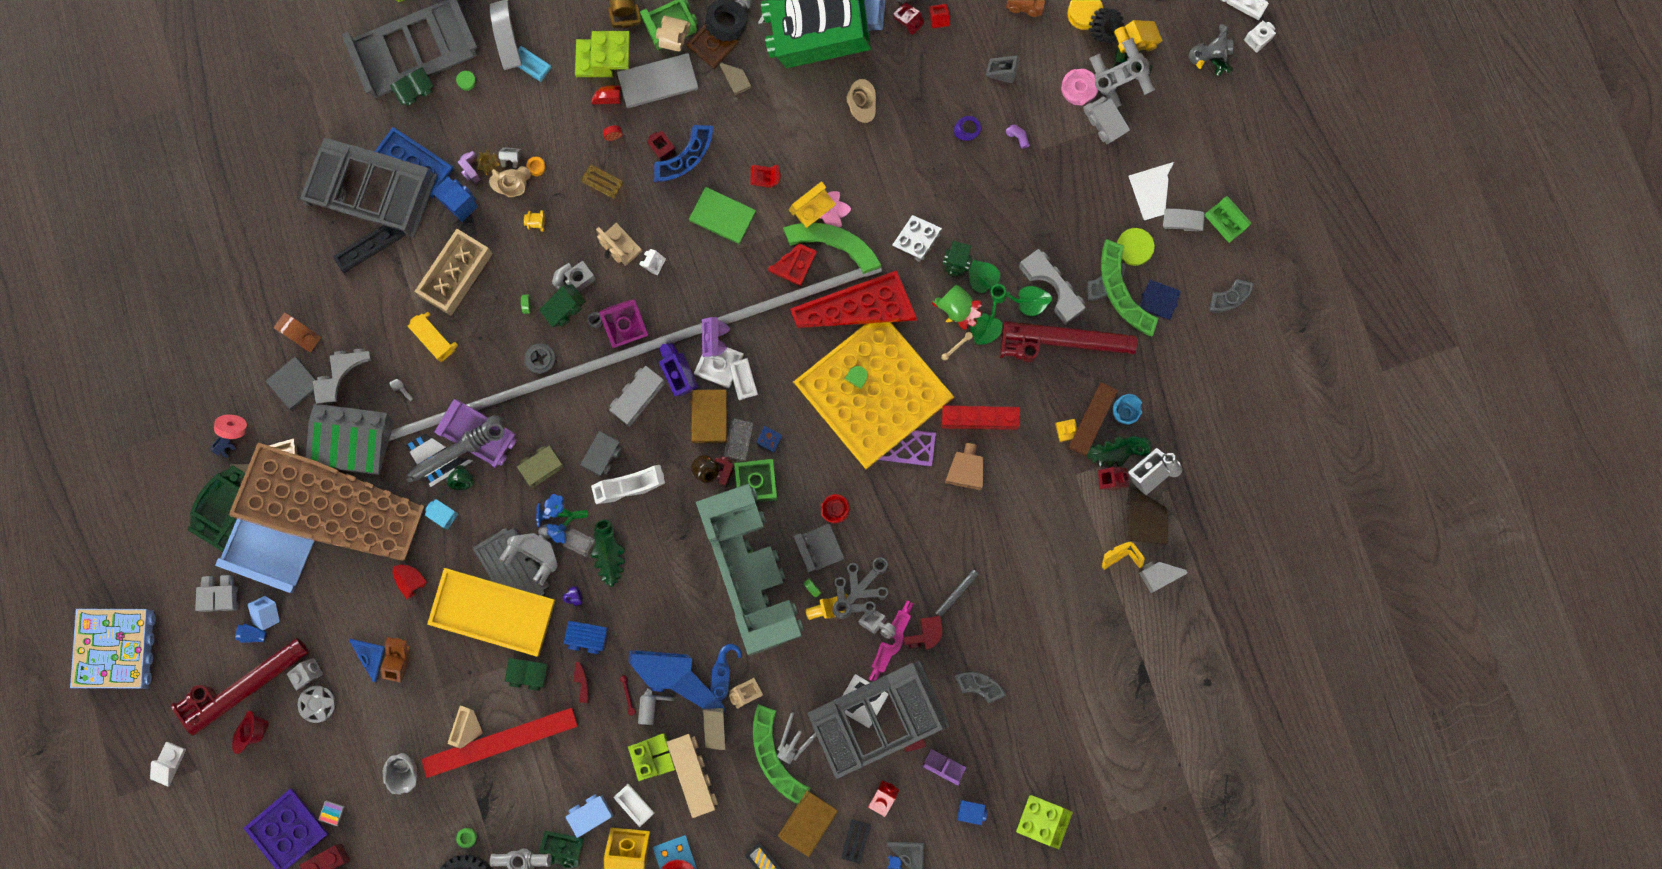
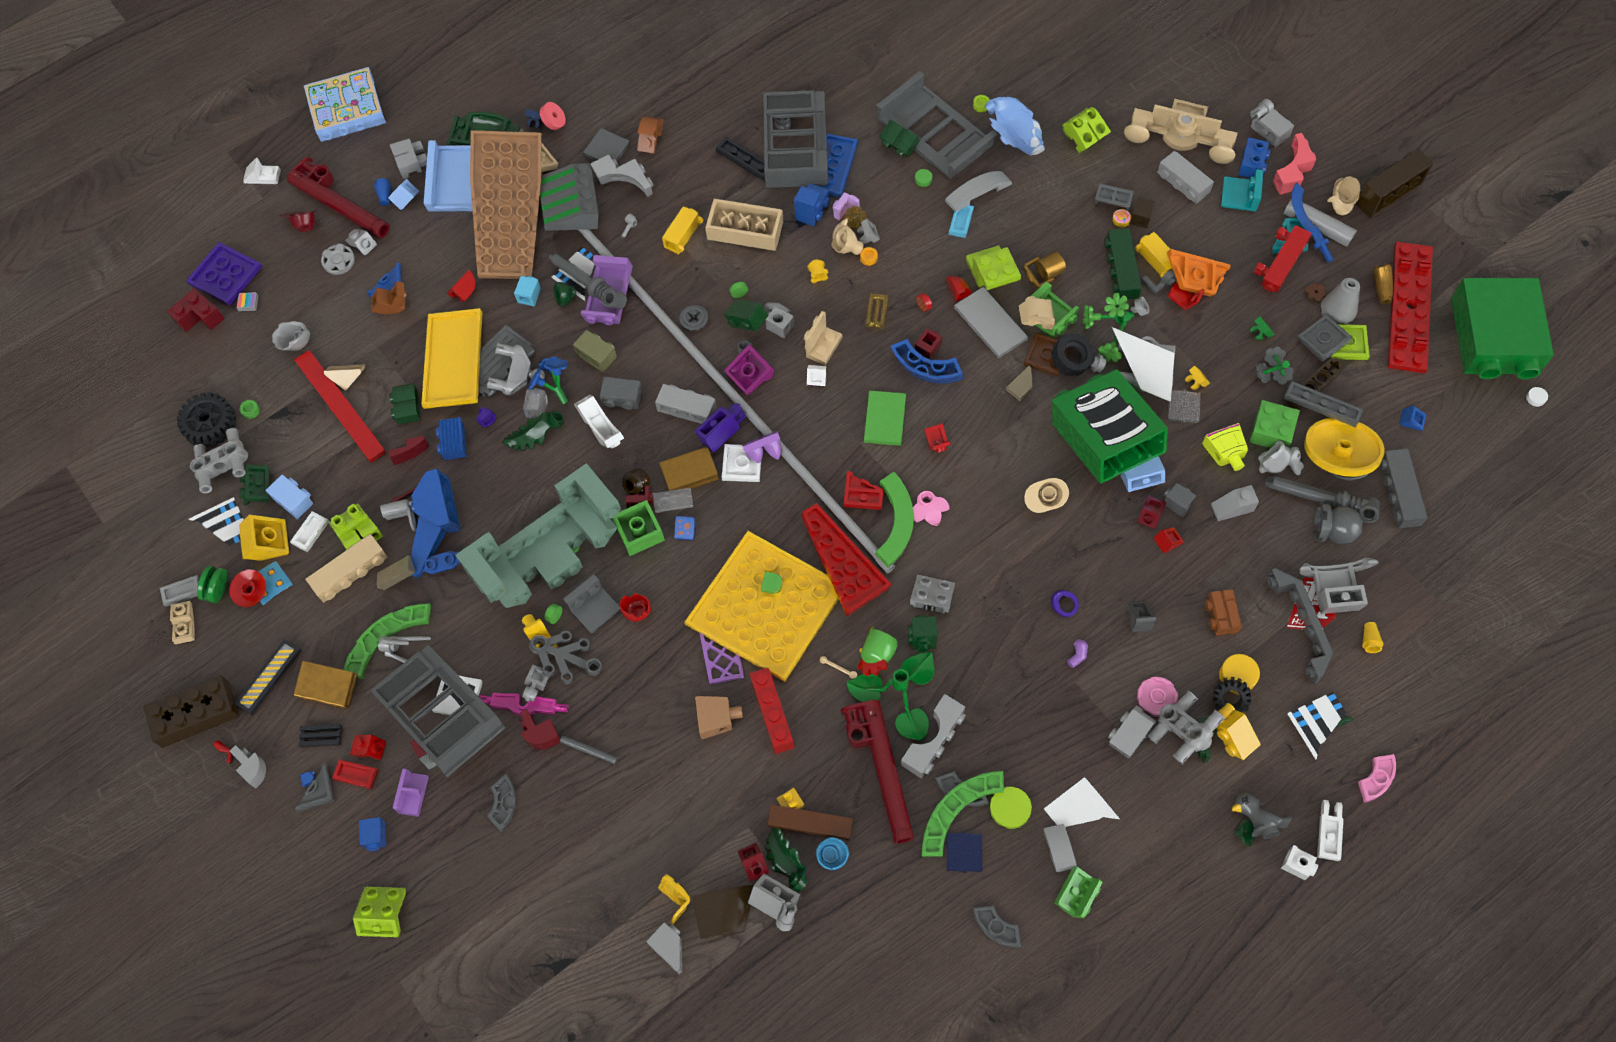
camera: 75 degrees right, 15 degrees down
white tile [728,358,758,400] -> none
tan bracket [729,678,763,709] -> none
yellow bracket [789,181,836,228] -> none
none -> red tile [332,759,379,789]

